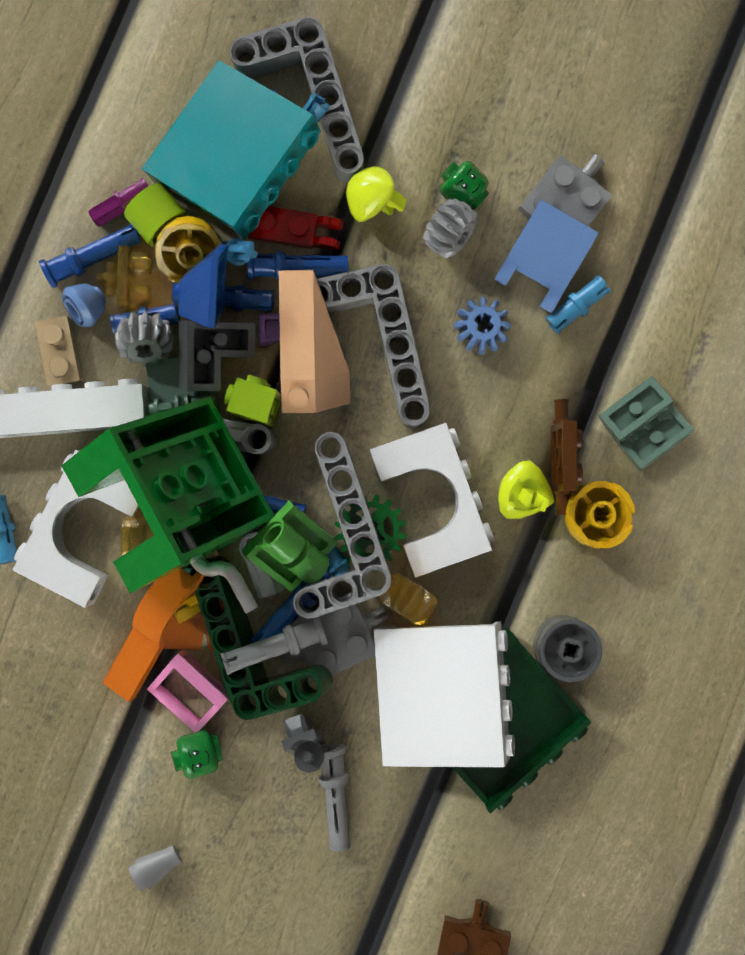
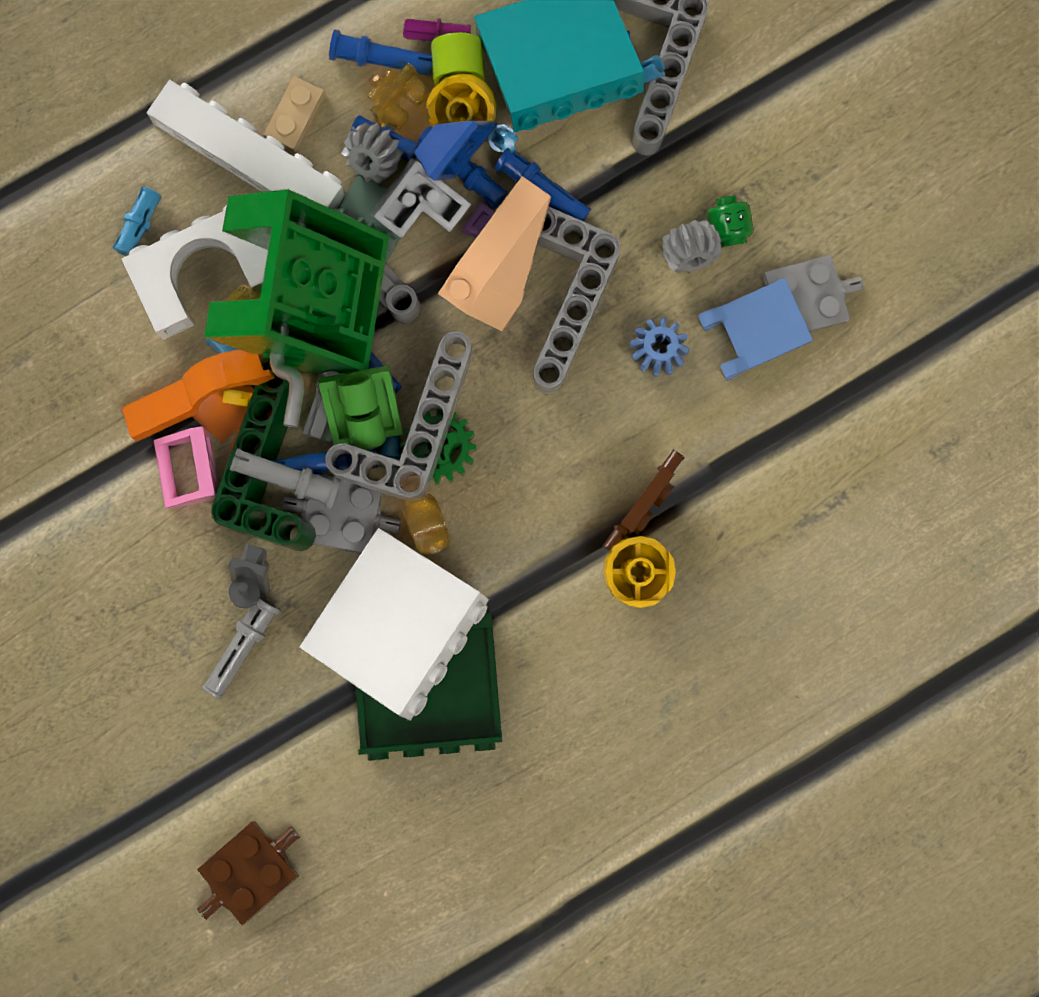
camera: 35 degrees right, 5 degrees down
medium blue cone [62,283,106,328] -> none
light grey cone [128,845,182,891] -> none
green head [171,730,223,779] -> none
lime brick [224,375,281,428] -> none
red hinge [248,206,343,250] -> none
neon yellow piece [346,166,407,222] -> none
white arch [370,423,494,578] -> none
neon yellow piece [498,460,555,519] -> none
dark grey wheel [533,615,602,682] -> none
dark azure pin [545,275,611,334] -> none
sand green slope [599,376,694,472] -> none

